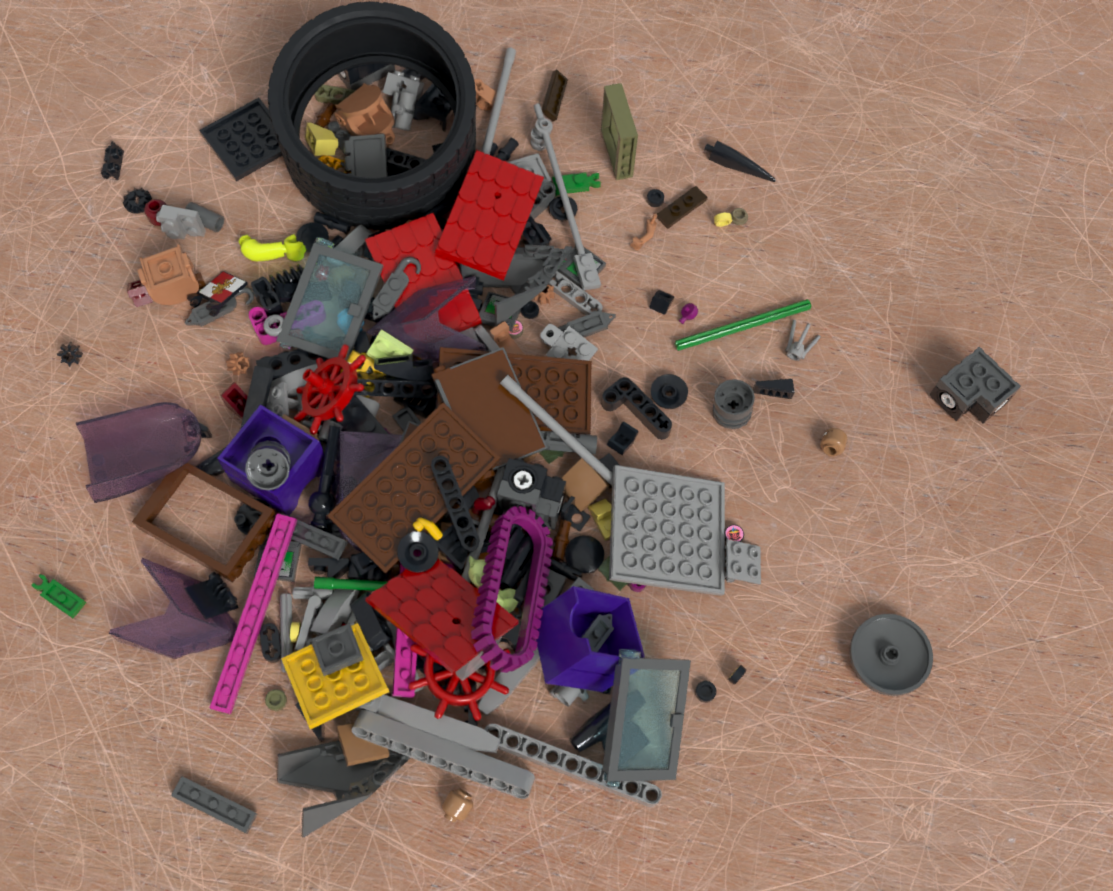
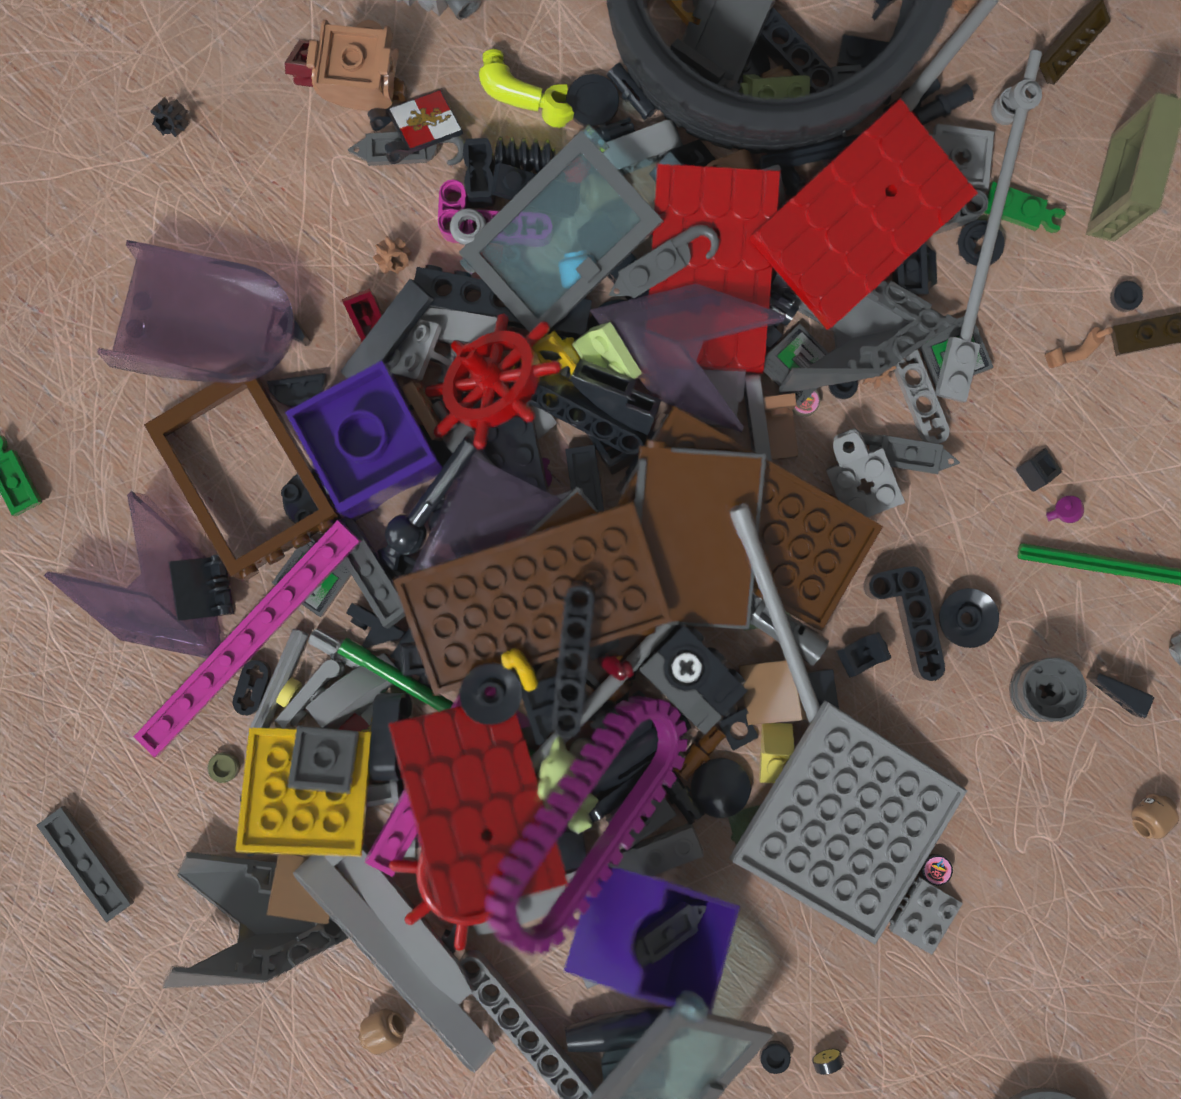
camera: 30 degrees right, 20 degrees up
dark grey wheel [245,440,291,490] -> none

